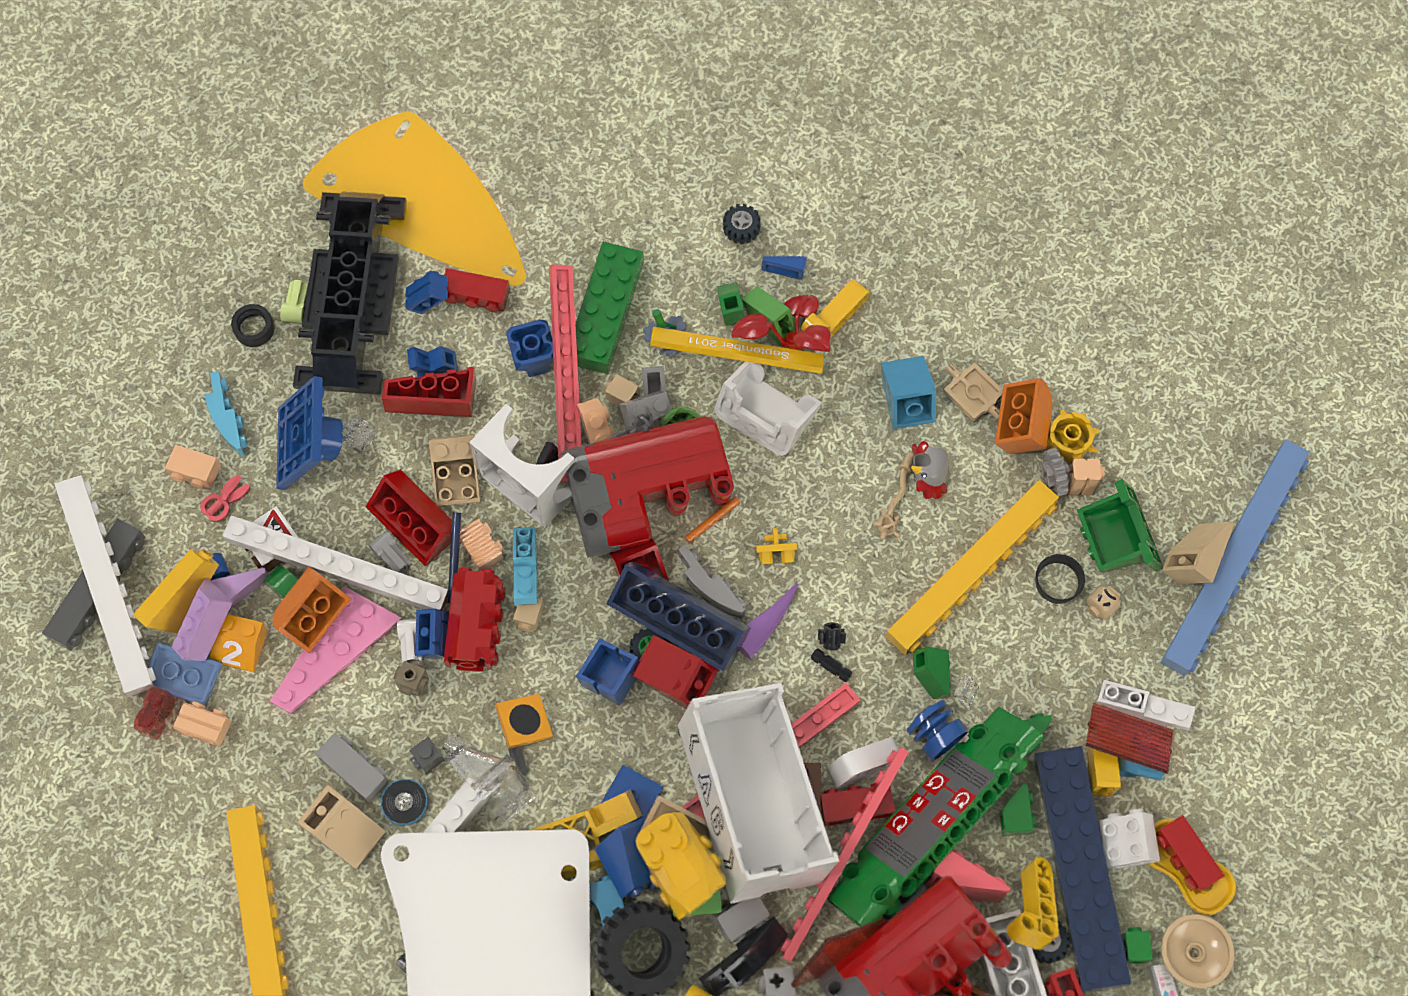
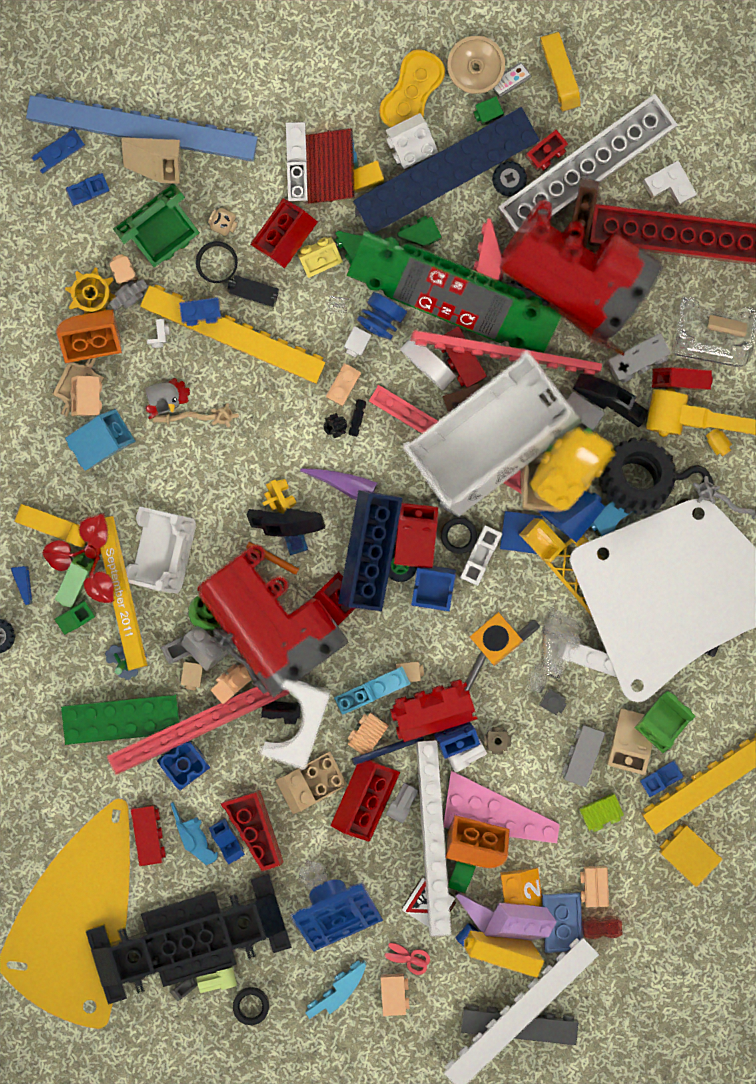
camera: 110 degrees left, 20 degrees up
black tile [381,779,428,826] -> none
blue brick [405,271,448,314] -> none
light grey slope [678,544,746,619] -> none
green slope [913,646,951,700] -> none
yellow beam [1006,857,1059,950] -> none
red brick [1156,815,1225,895] -> none
none -> blue hinge [32,129,85,174]
none -> blue slope [66,173,110,207]
none -> light nougat brick [71,376,102,417]
none -> white bracket [147,319,170,348]
none -> dark azure animal [170,802,219,865]
none -> dark grey piece [170,978,198,1001]
none -> blue brick [179,298,222,326]
none -> black brick [227,275,280,309]
none -> black slope [246,508,326,537]
none -> red slope [250,198,318,269]
none -> clear blue brick [284,535,309,555]
none -> light yellow bracket [297,237,343,278]
none -> light nougat brick [326,363,361,407]
none -> white brick [344,326,372,358]
none -> black tyre [441,518,477,554]
none -> white arch [460,525,502,586]
none -> flat silver bar [464,651,487,691]
none -> lime brick [579,793,624,832]
none -> bright green panel [634,691,696,753]
none -> blue slope [640,760,684,797]
none -> yellow slope [659,824,723,887]

